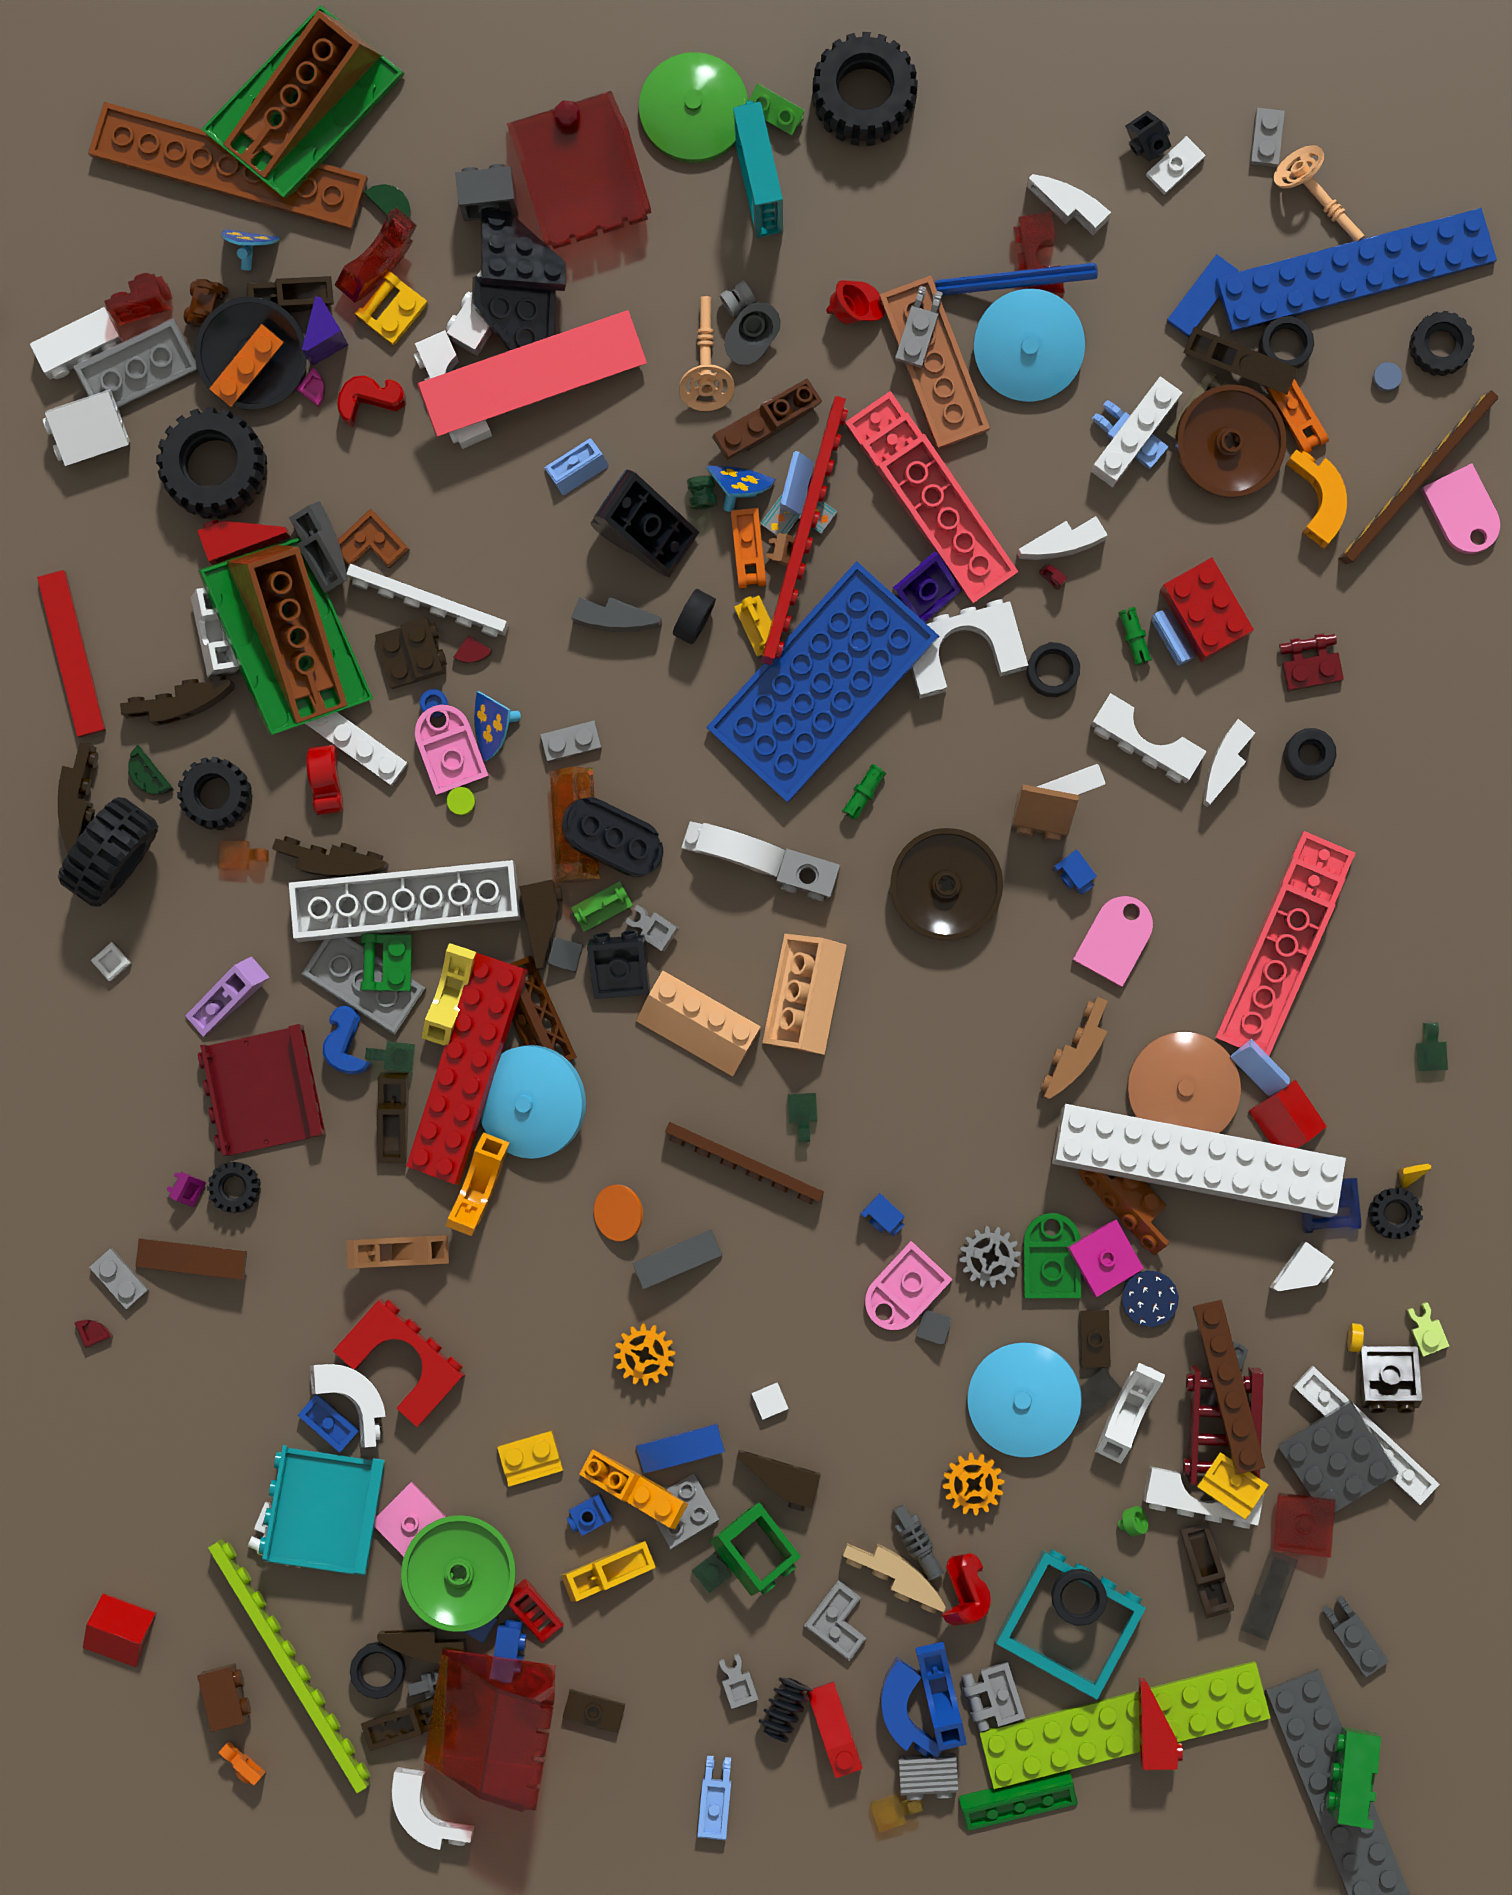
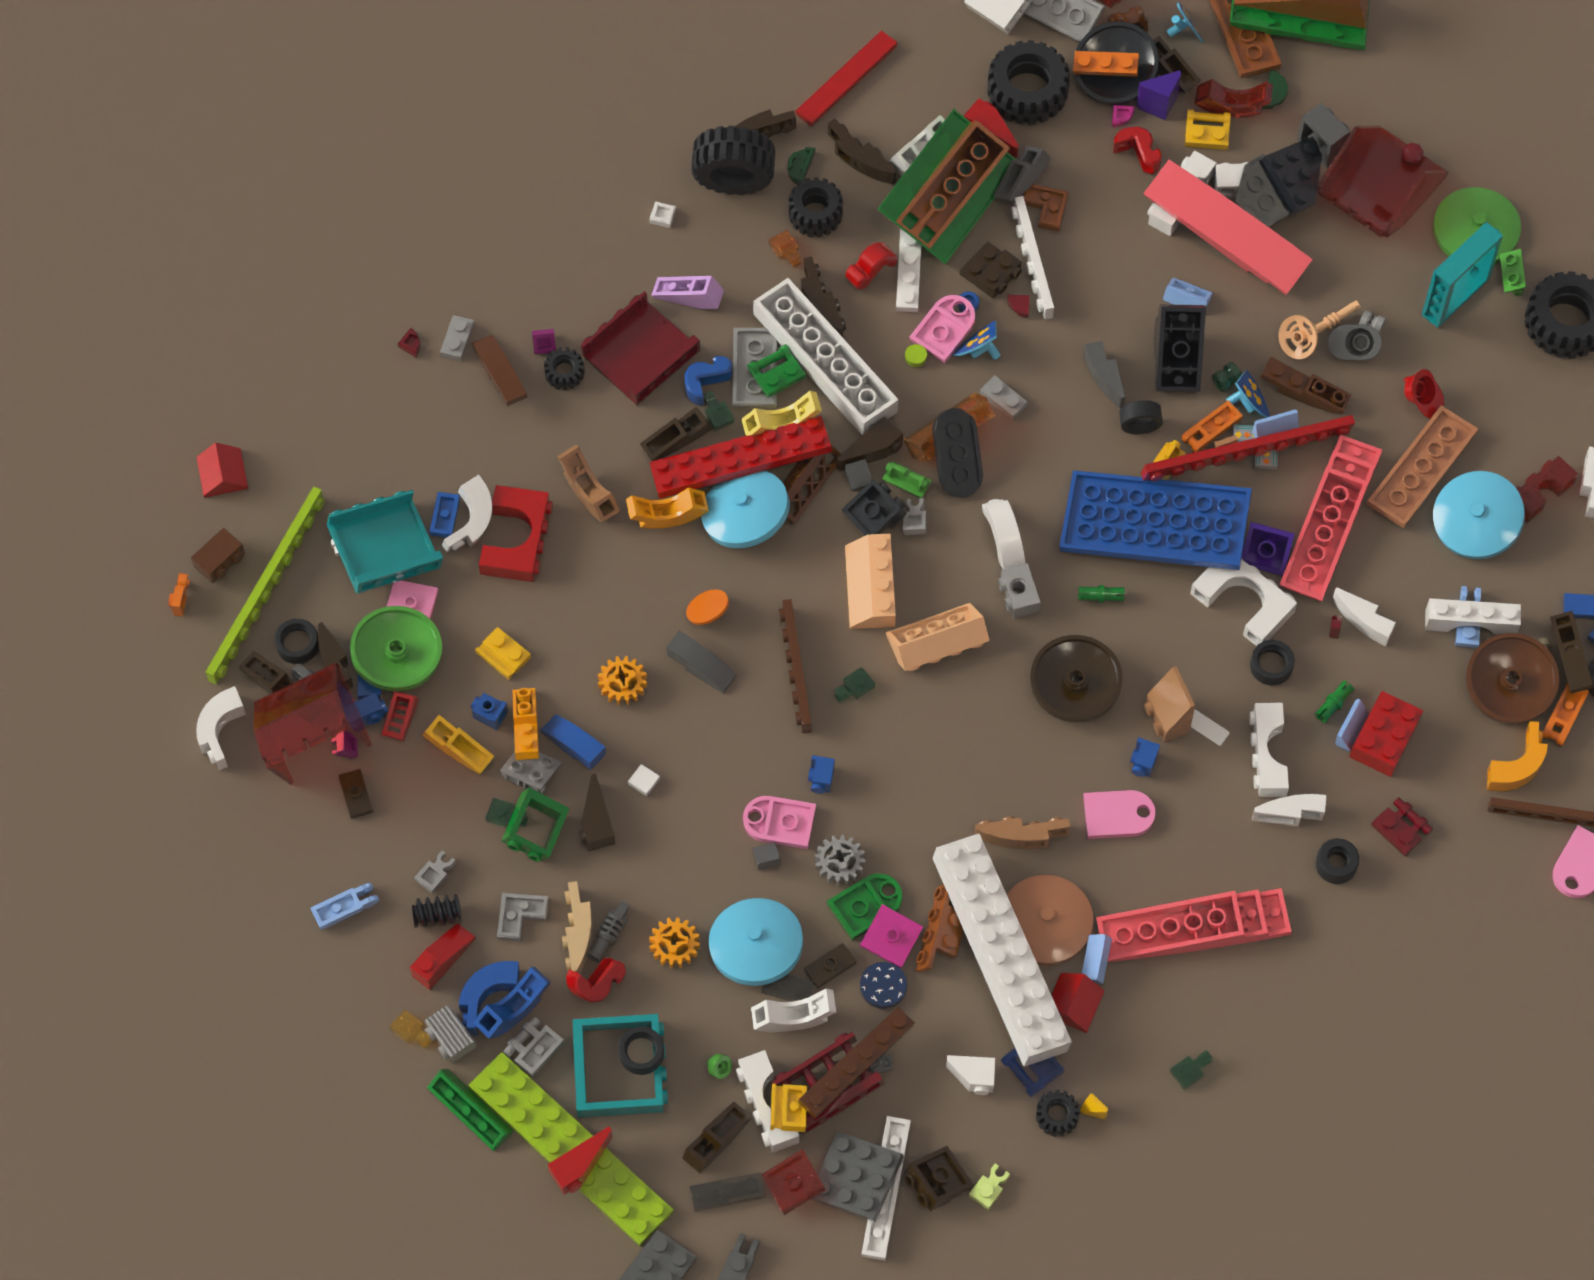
camera: 50 degrees right, 20 degrees down
light grey hinge [895,286,943,368] -> none
blue axle [935,263,1098,296] -> none
yellow tile [1347,1323,1364,1352] -> none

